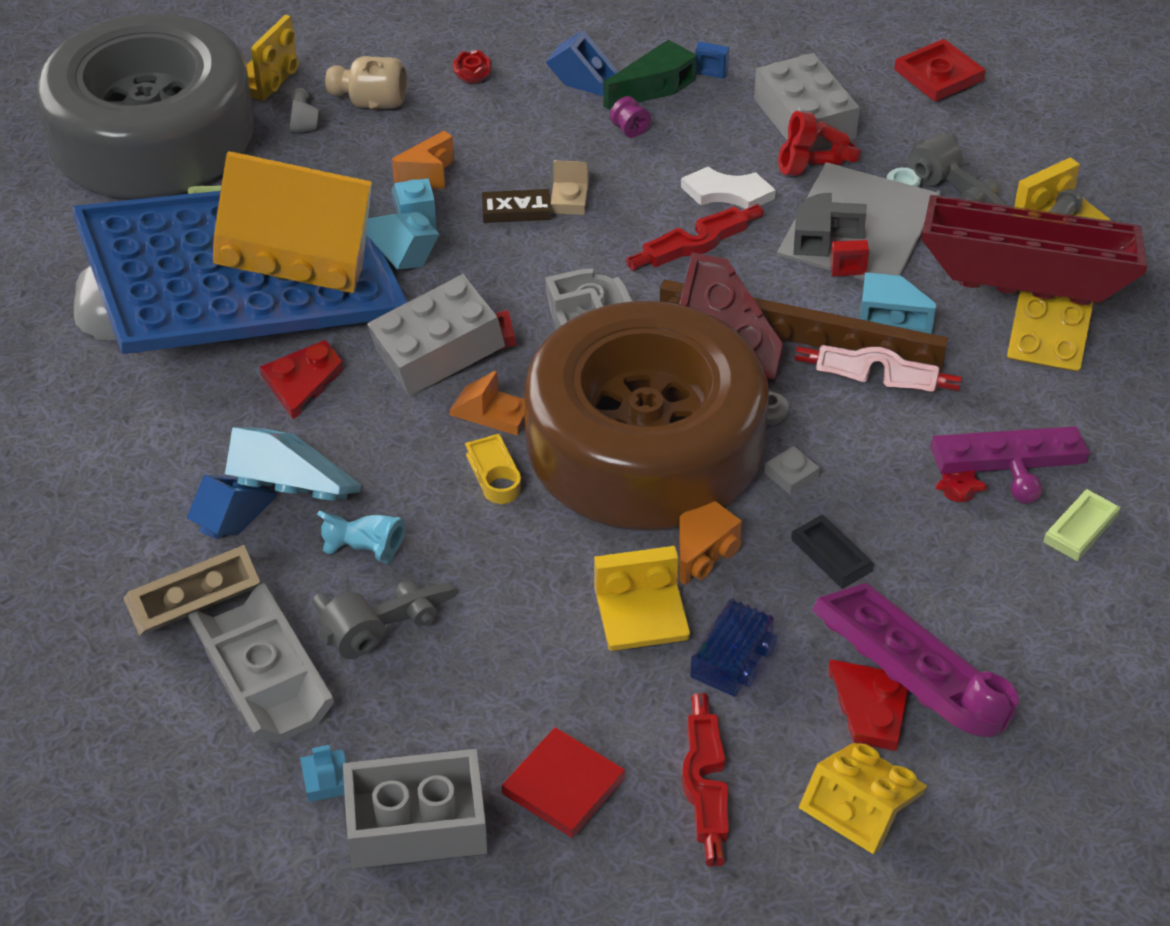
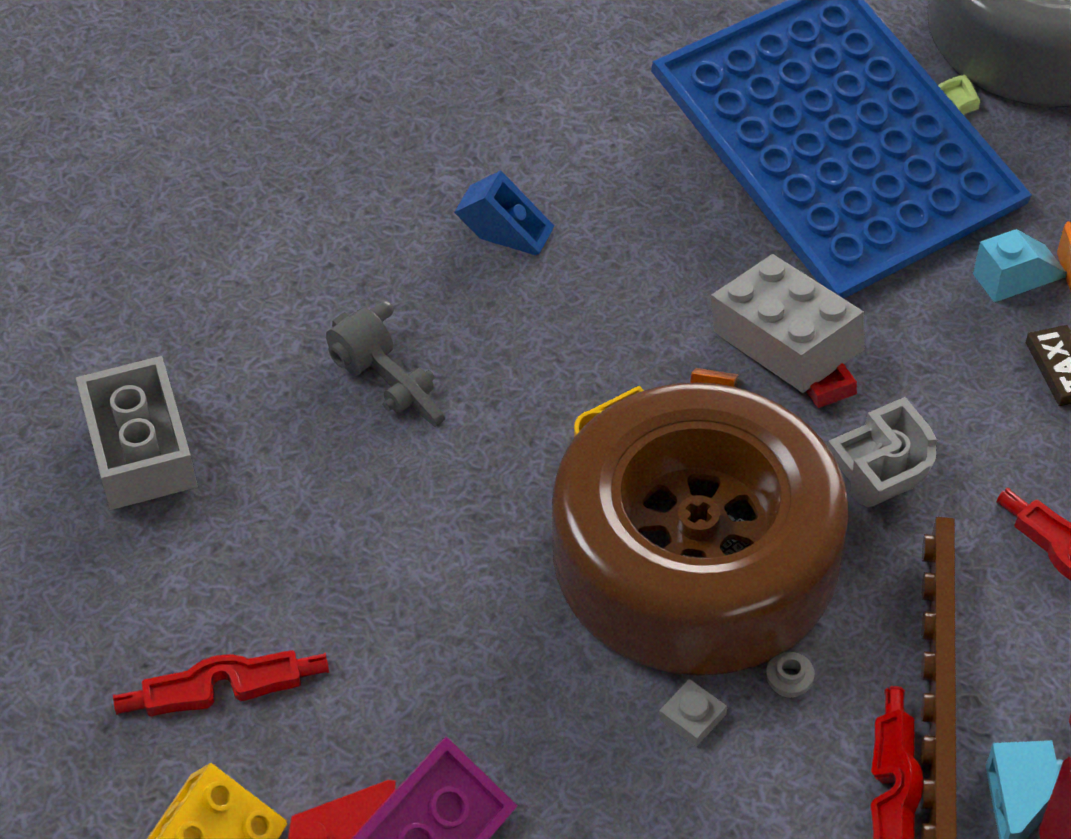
camera: 80 degrees right, 5 degrees up
tan brick [123,545,260,636] -> none
light grey piece [188,582,334,743] -> none
light orange slope [213,151,372,293] -> none
medium azure slope [225,427,362,501] -> none
red wing [260,340,343,419] -> none
dark azure tile [300,745,346,802] -> none
medium azure animal [317,510,406,564] -> none
medium azure slope [366,212,439,269] -> none
red tile [501,727,625,839] -> none
yellow bracket [594,546,690,651] -> none
orange slope [679,501,742,585] -> none
dark red plate [680,252,784,382] -> none
clear blue brick [690,598,777,697] -> none
black tile [791,514,874,589] -> none

